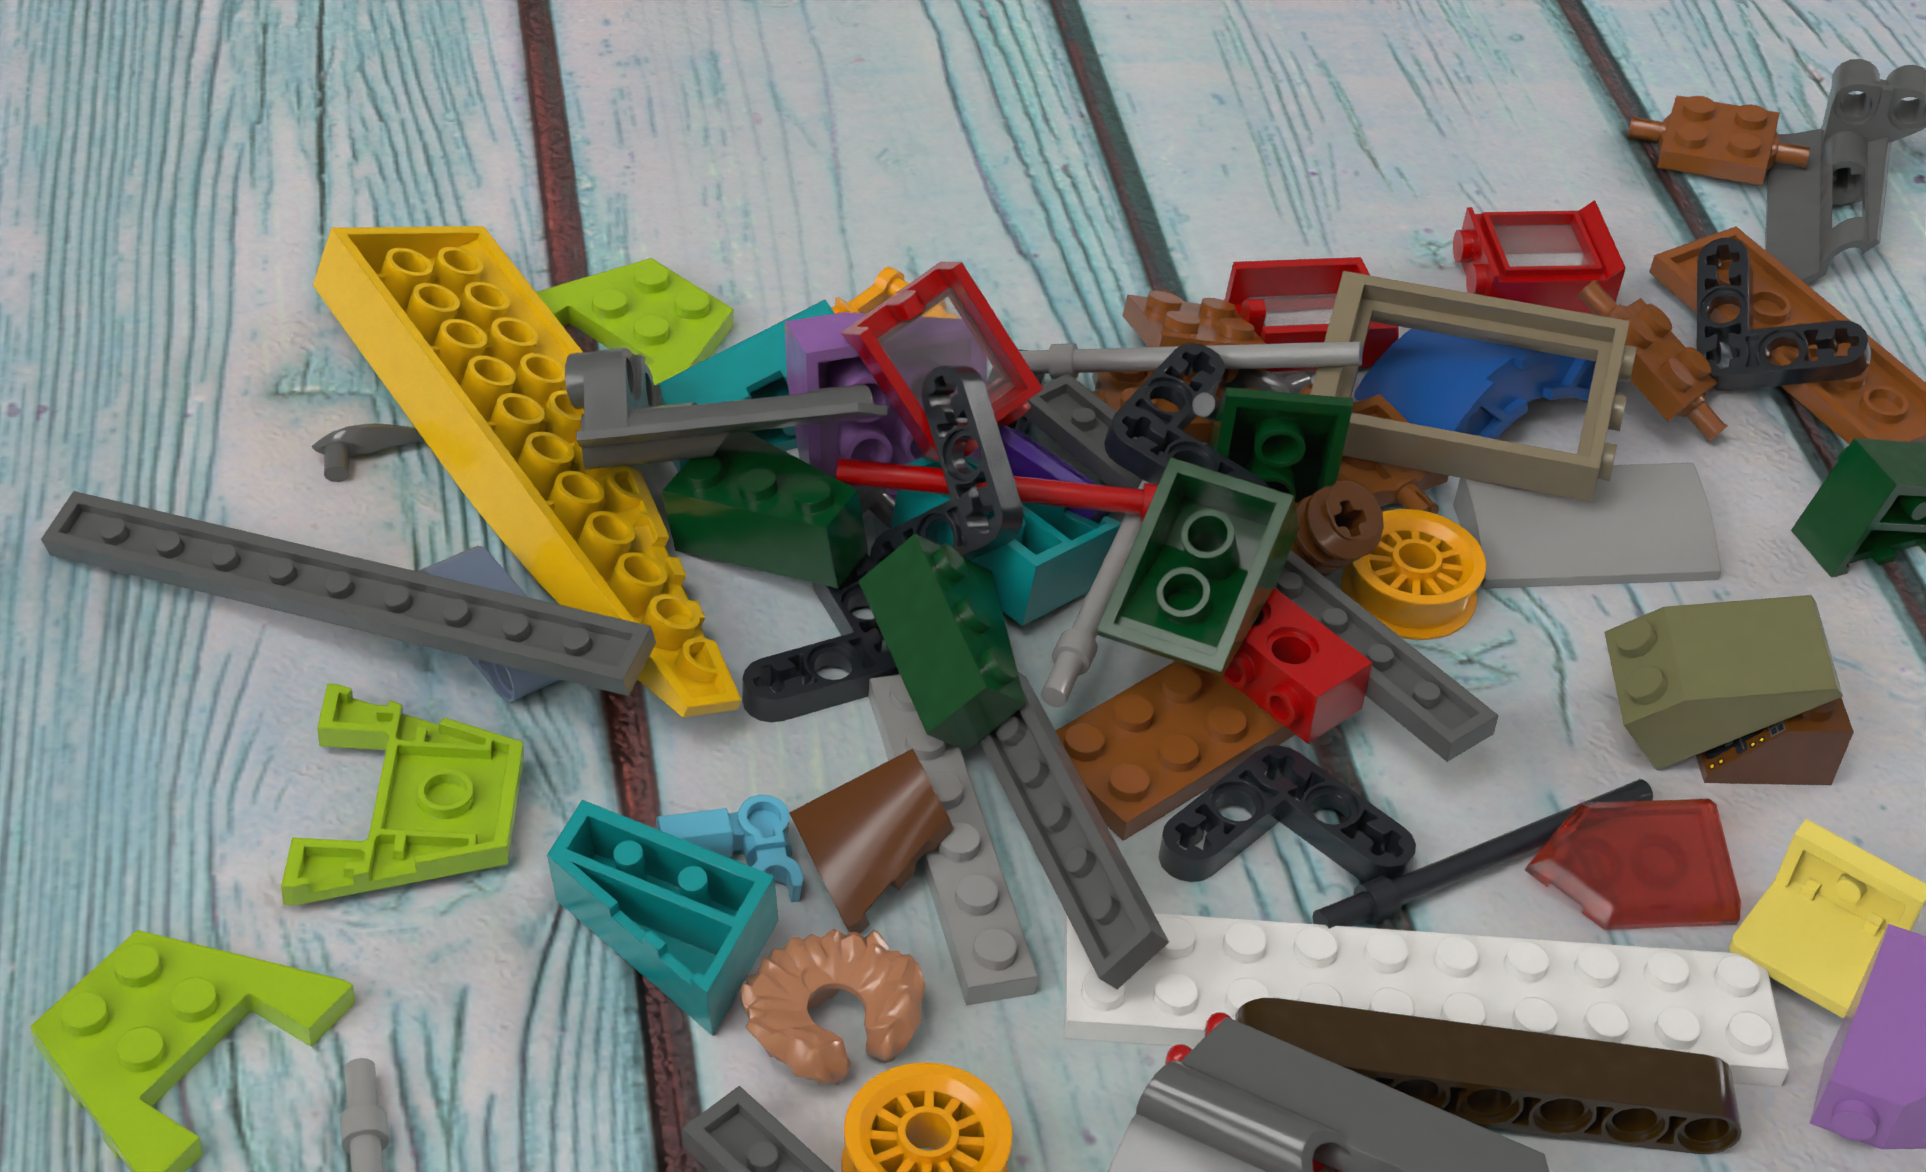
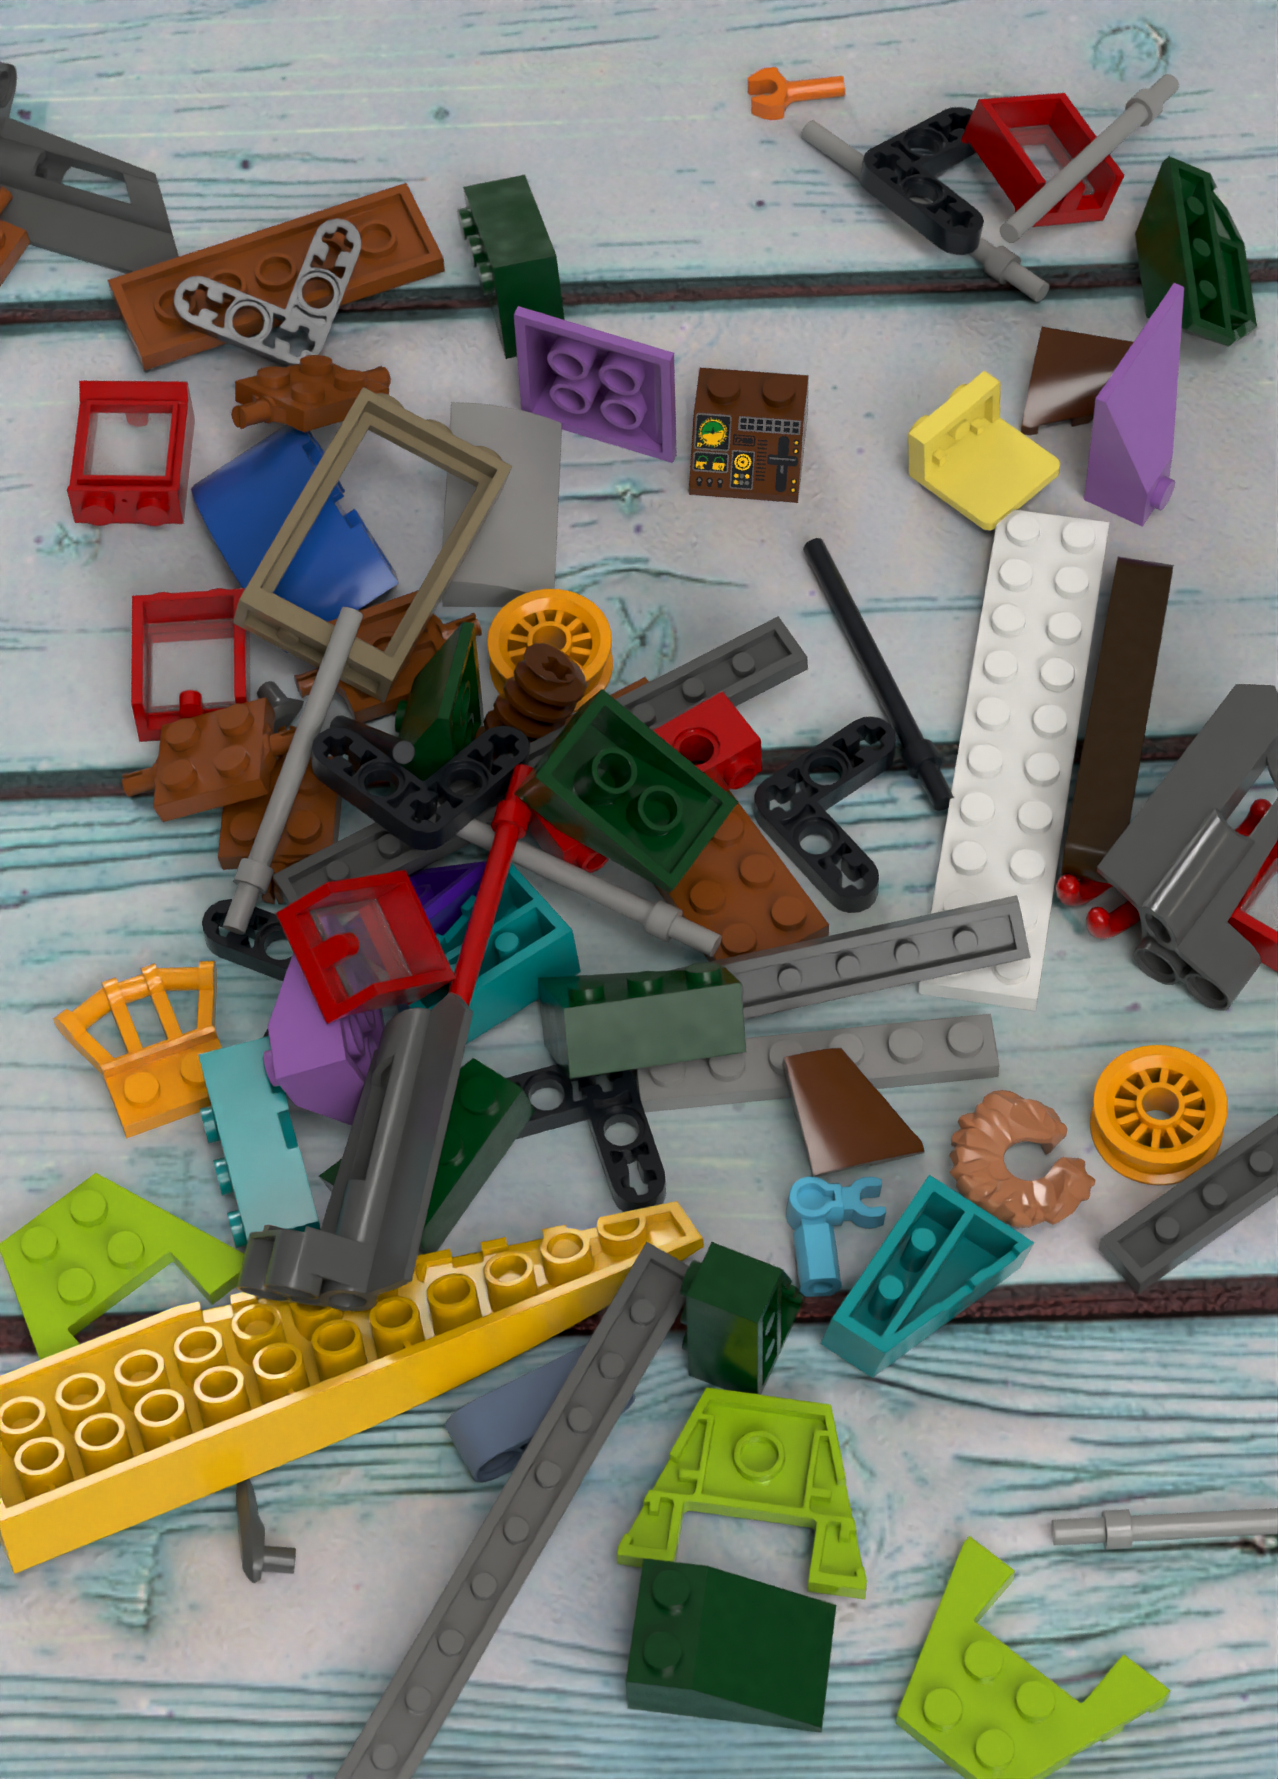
camera: 75 degrees left, 15 degrees up
black beam [870,365,1024,566] -> none
clear red tile [1525,799,1741,930] -> none
olive slope [1604,595,1843,770] -> none
none -> medium lavender slope [514,306,677,463]
none -> dark green slope [626,1558,836,1733]
none -> dark green wedge [680,1242,805,1395]

